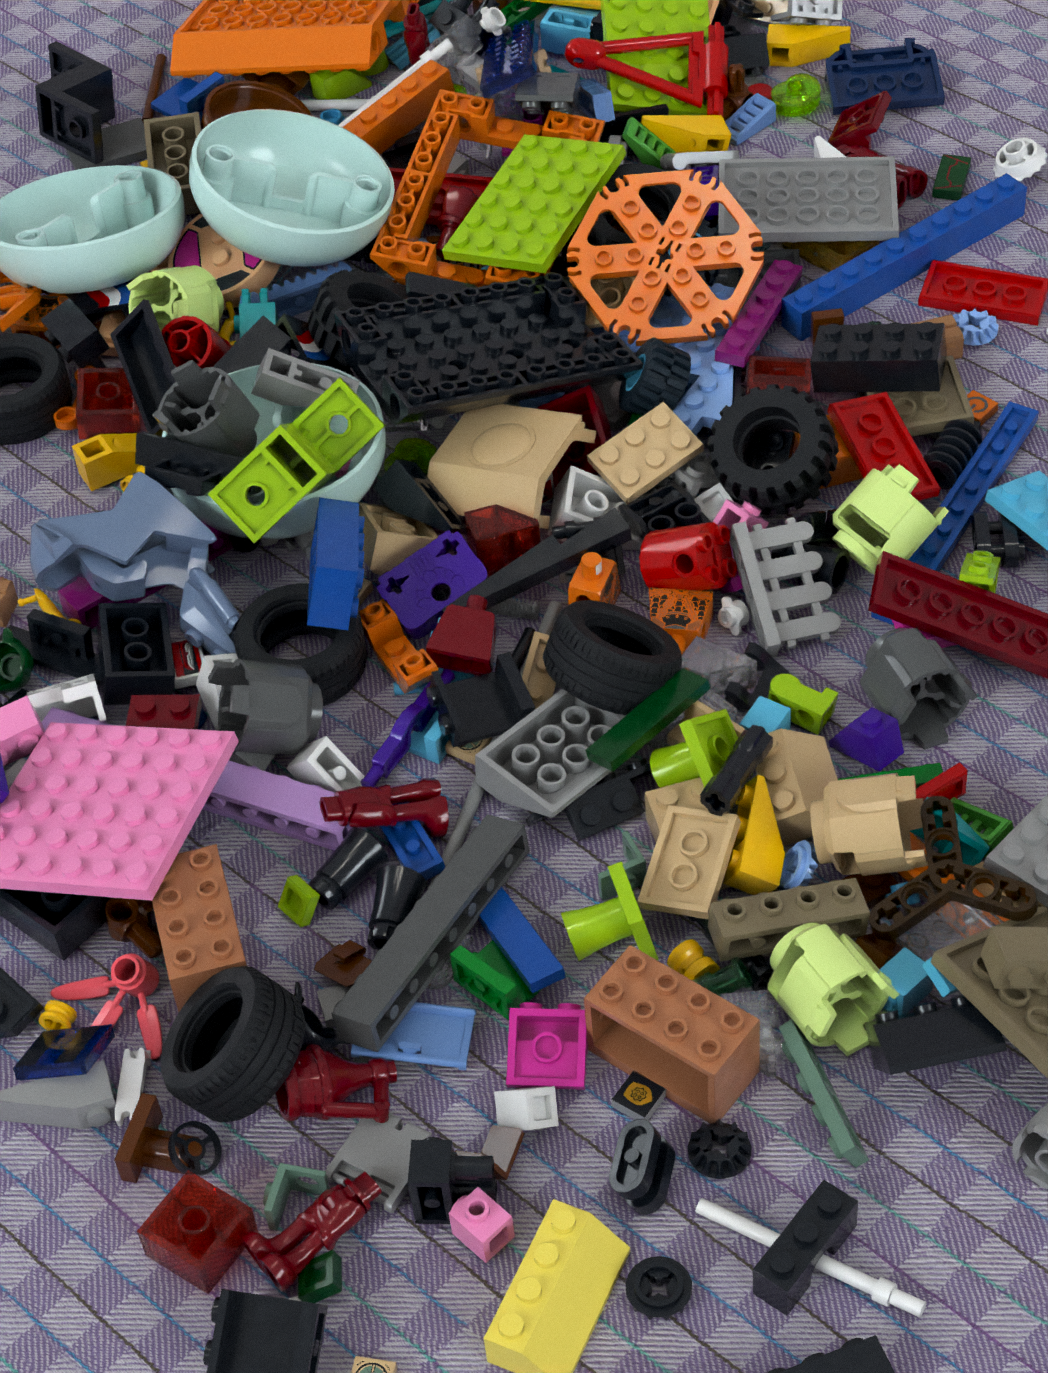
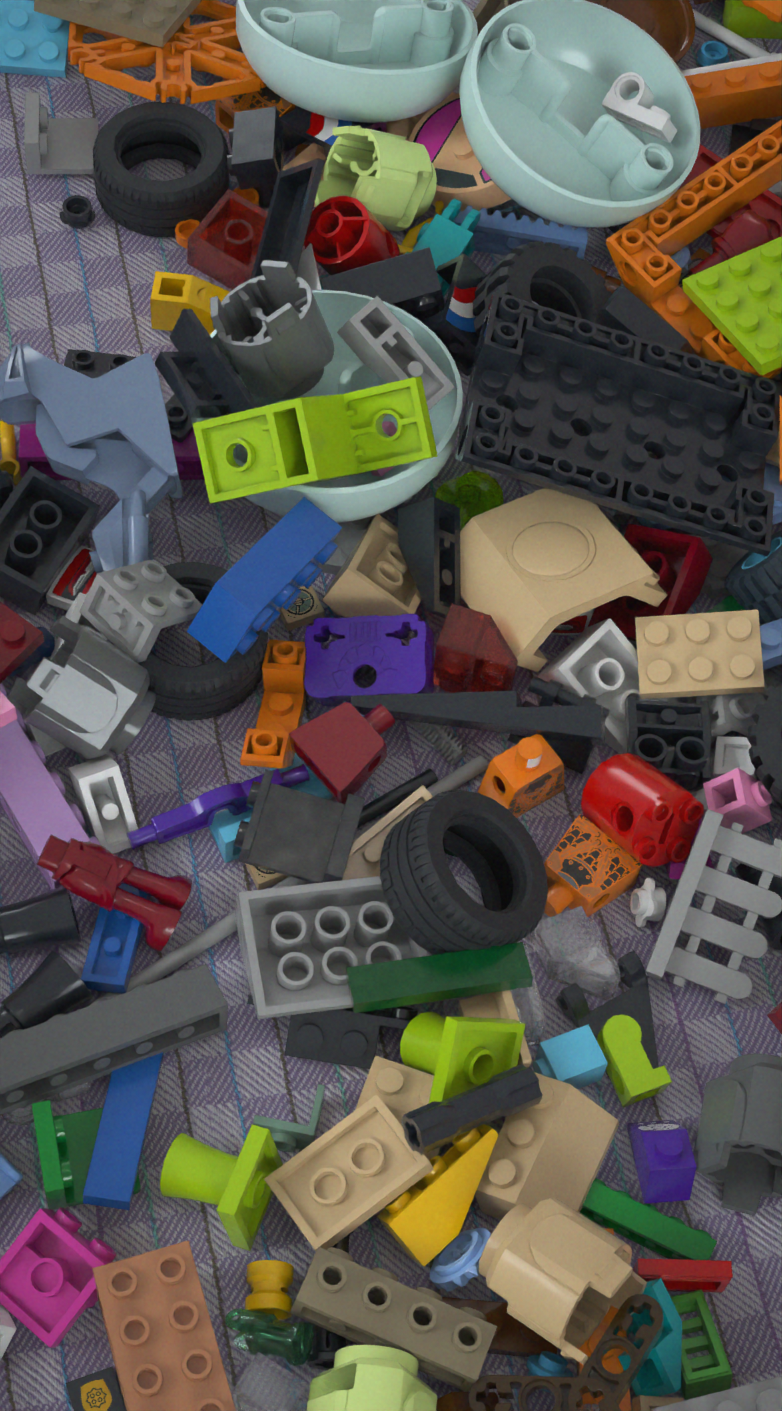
camera: 25 degrees right, 10 degrees up
none -> light grey bracket [80,560,202,663]
none -> white plate [602,72,677,143]

